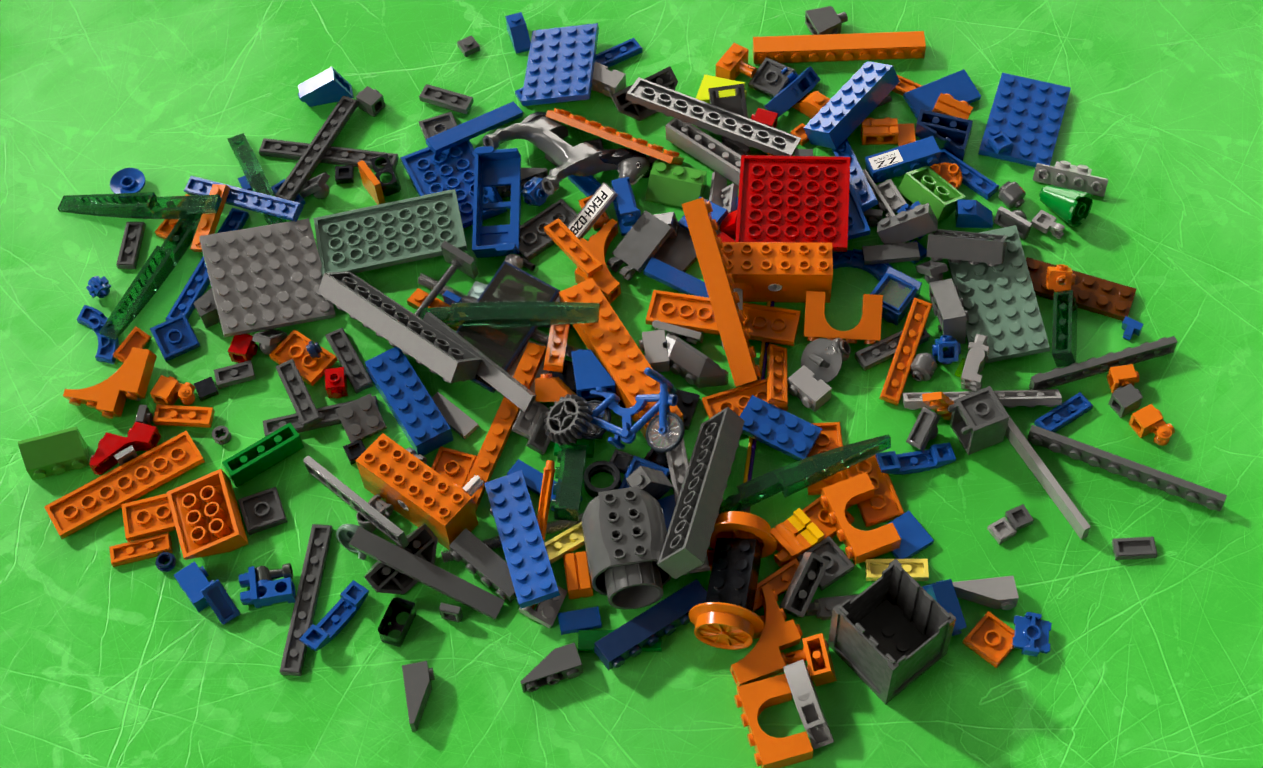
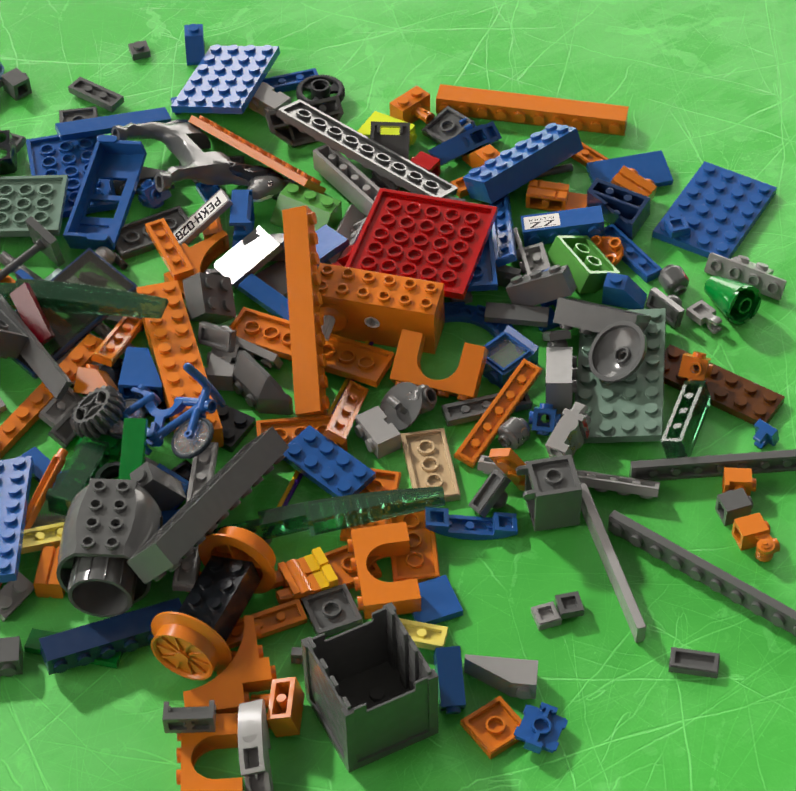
camera: 10 degrees right, 10 degrees down
blue tile [558,606,602,635] -> none
dark grey brick [779,552,830,618] -> none
dark grey torso [805,6,848,35] -> none
blue tile [1034,392,1093,433] -> none
none -> tile [10,282,55,345]
none -> green tile [118,418,148,480]
none -> dark grey hinge [162,700,216,733]
none -> dark grey brick [183,272,237,325]
none -> dark grey tile [198,321,236,353]
none -> black wheel [296,75,345,103]
none -> tan tile [401,428,460,504]
none -> dark grey dish [588,321,647,383]

